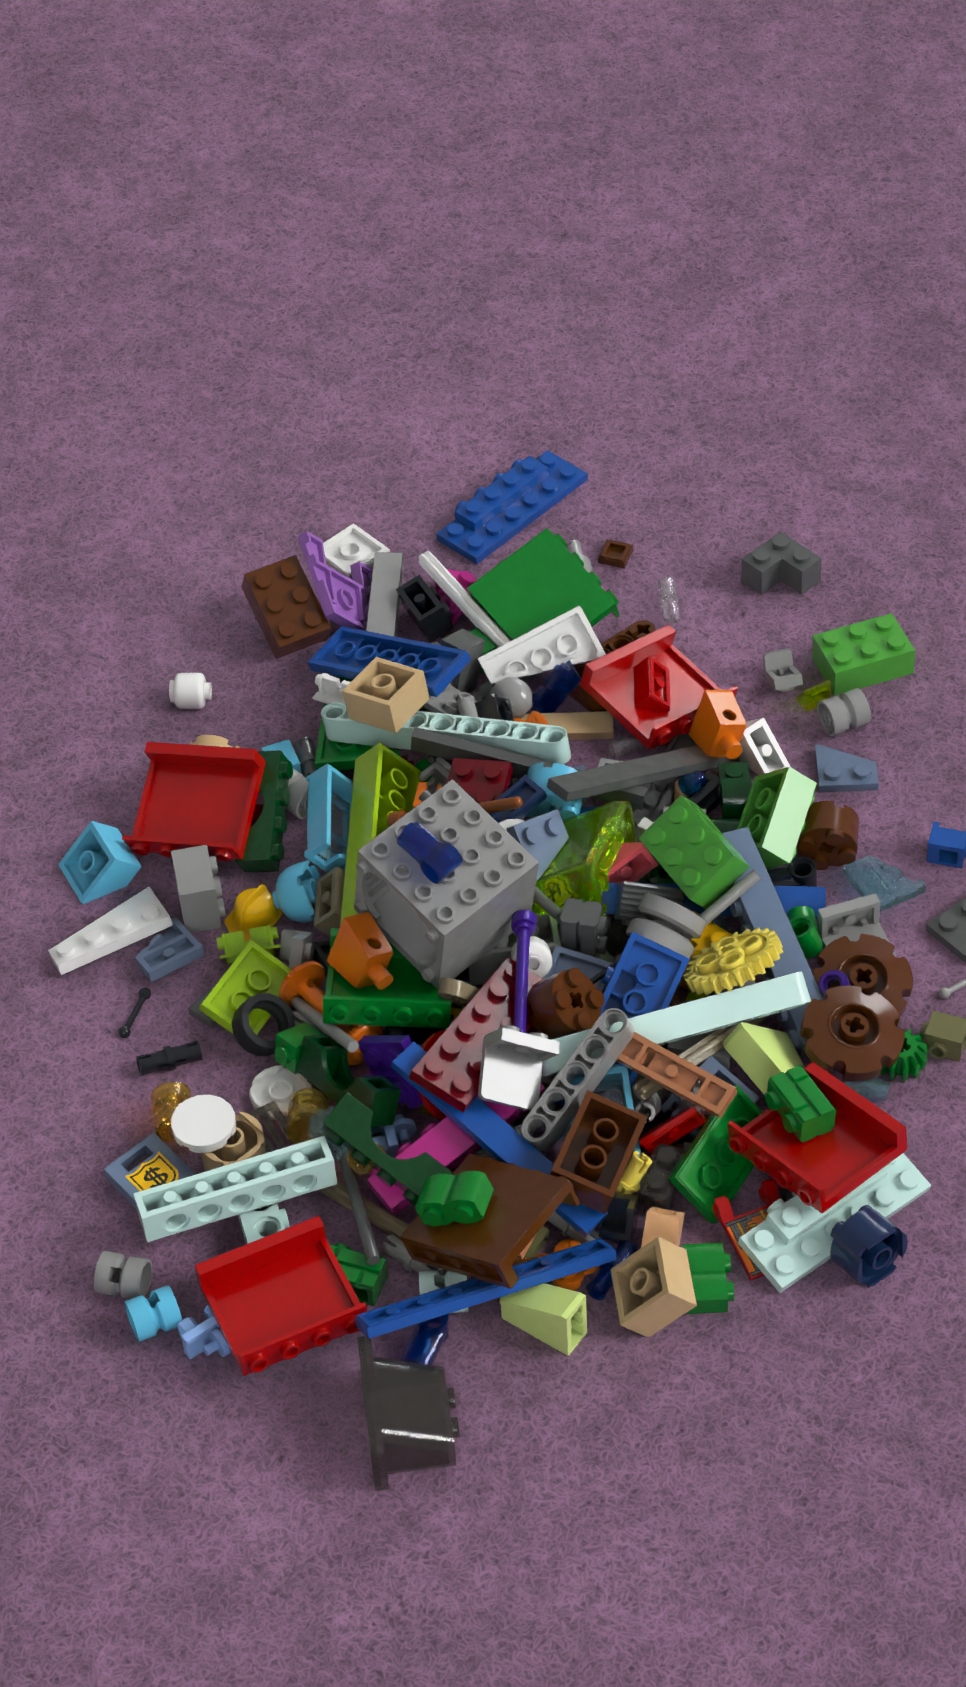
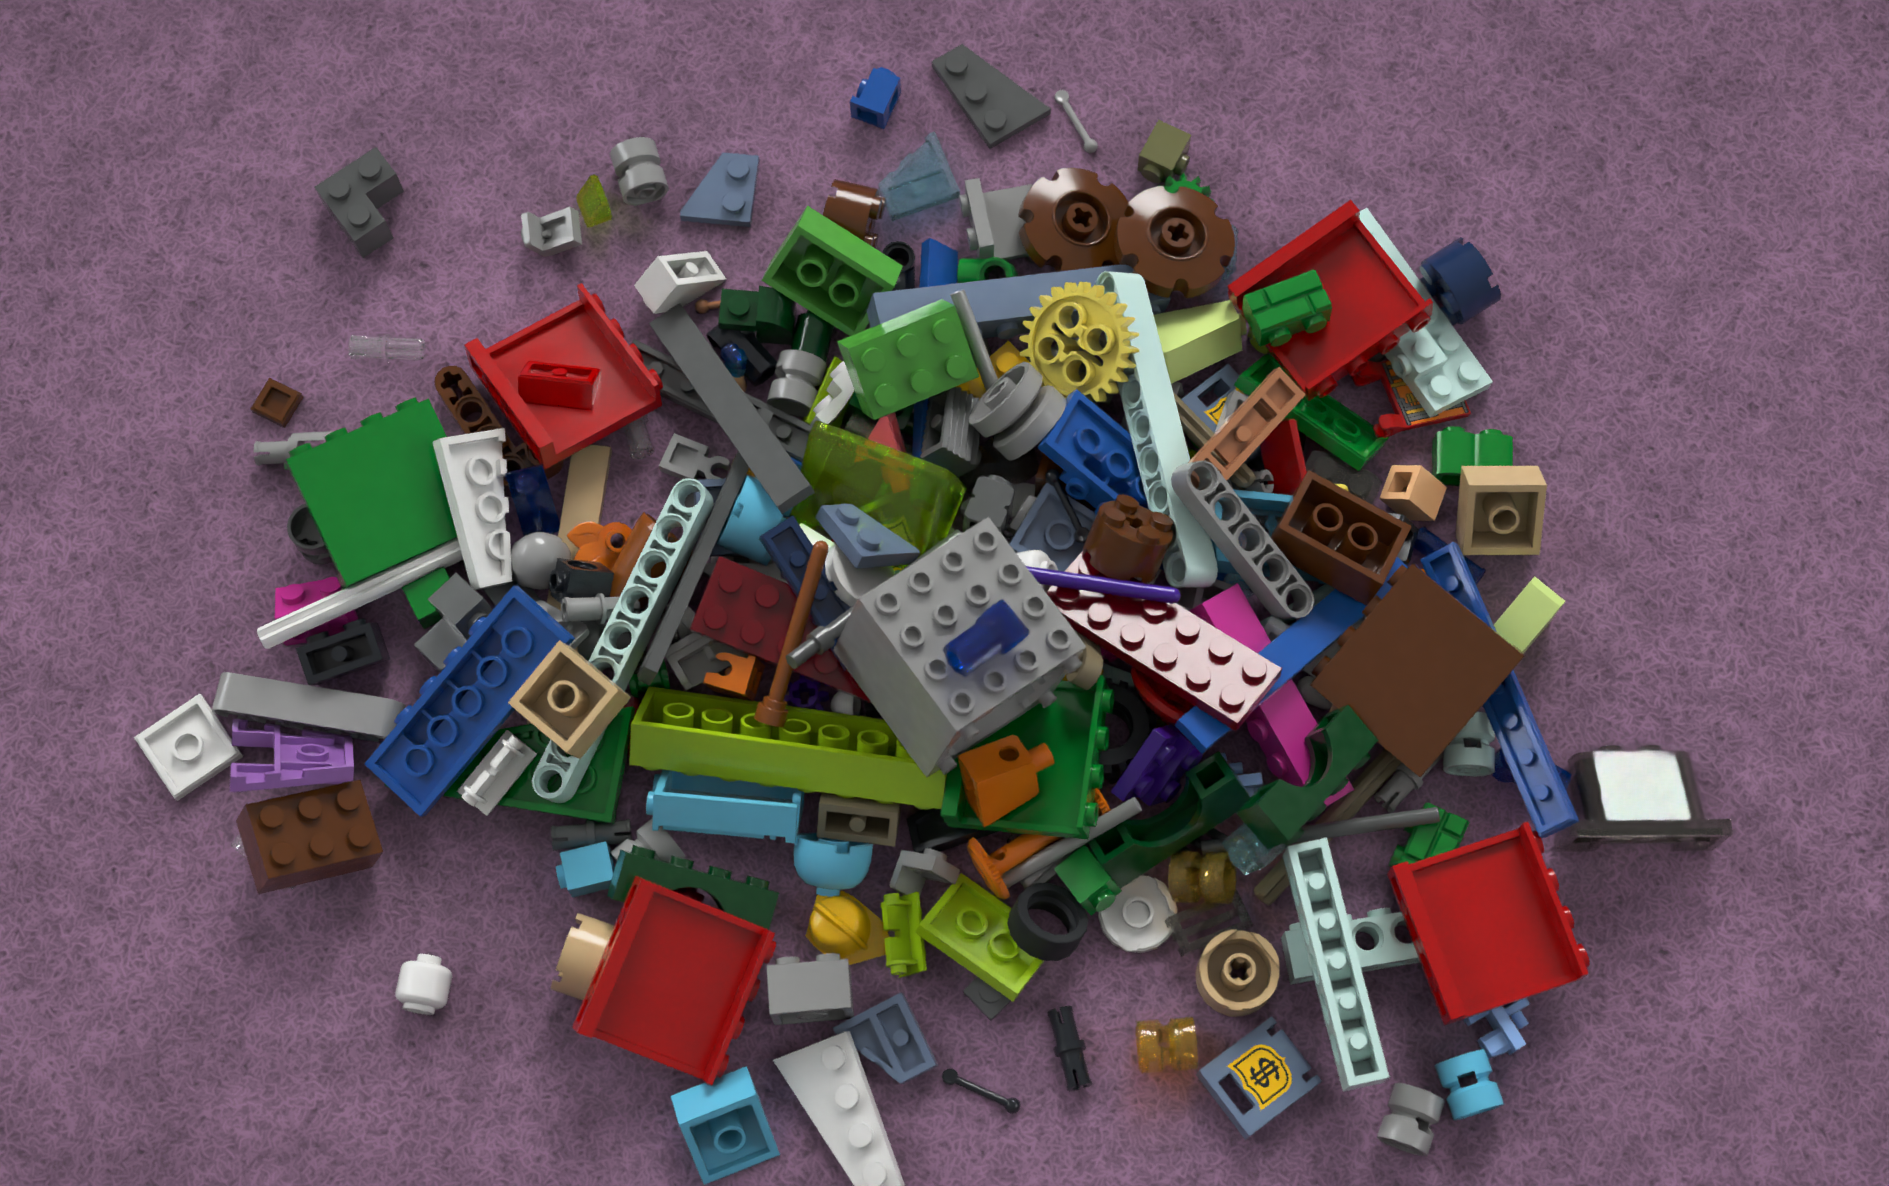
camera: 85 degrees left, 25 degrees up
white tile [171,1095,236,1153] -> none
green brick [415,1171,494,1226] -> none
blue plate [436,450,588,564] -> none
bracket [478,1025,560,1111] -> none
orange torso [688,690,746,759] -> none
bright green brick [812,613,915,696] -> none
dark purple plate [818,970,850,997] -> none

